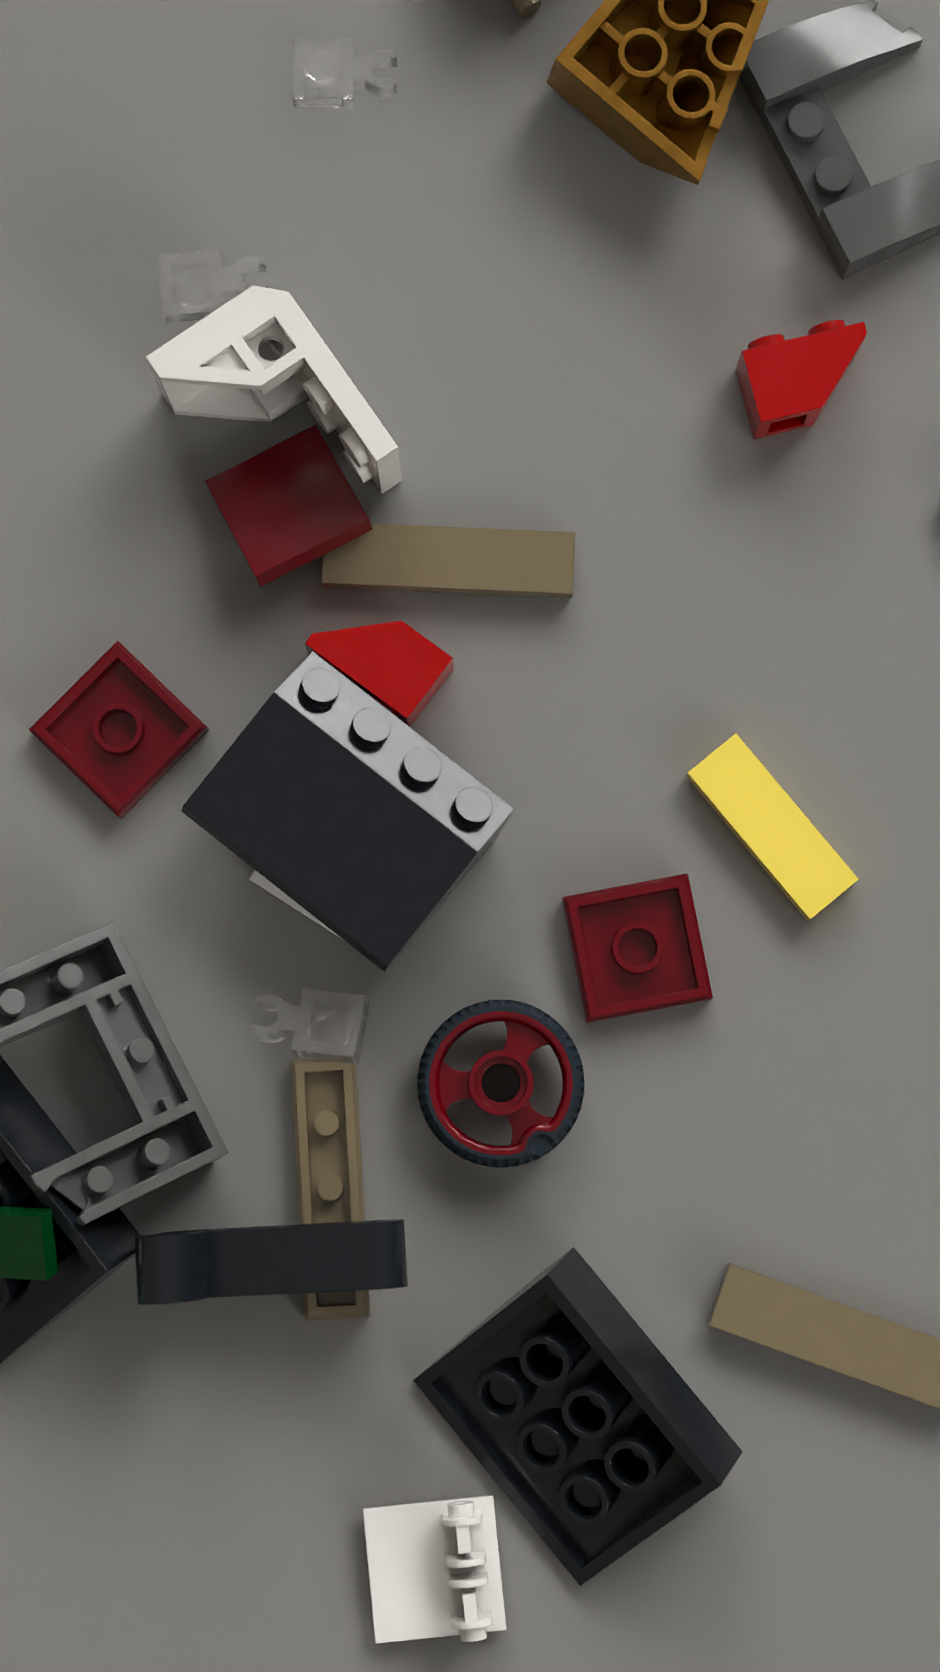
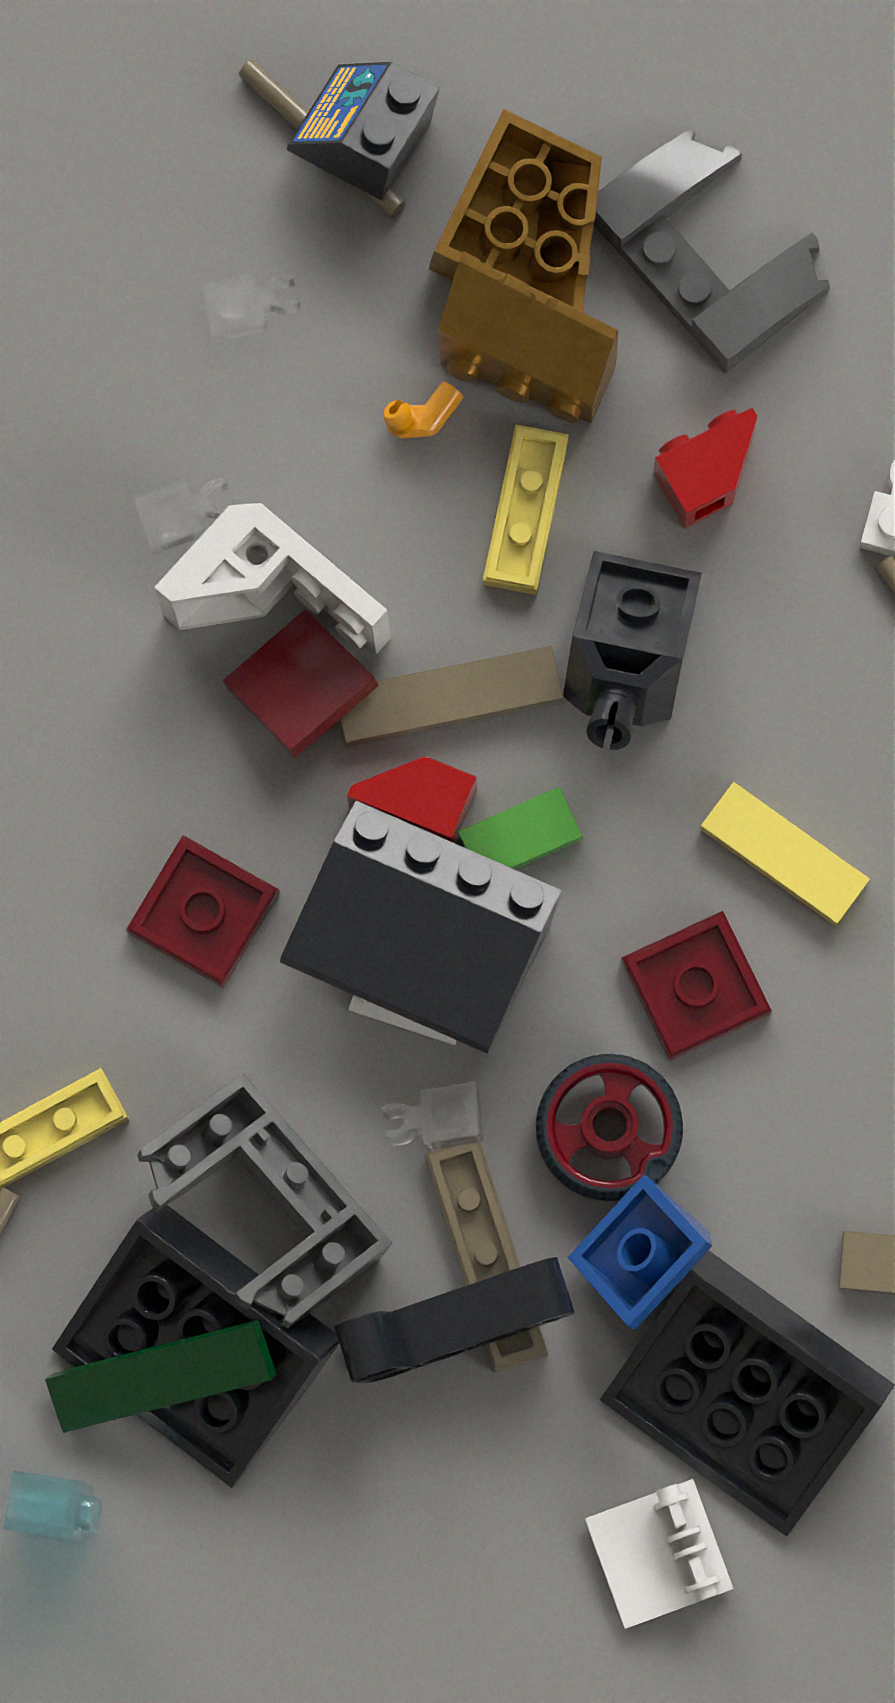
camera: 10 degrees left, 5 degrees down
none -> light orange arm [383,381,464,439]
none -> pearl gold wedge [438,251,618,423]
none -> bright green tile [458,787,583,870]
none -> light yellow tile [483,424,569,595]
none -> black plate [563,551,702,750]
none -> blue slope [567,1174,713,1330]

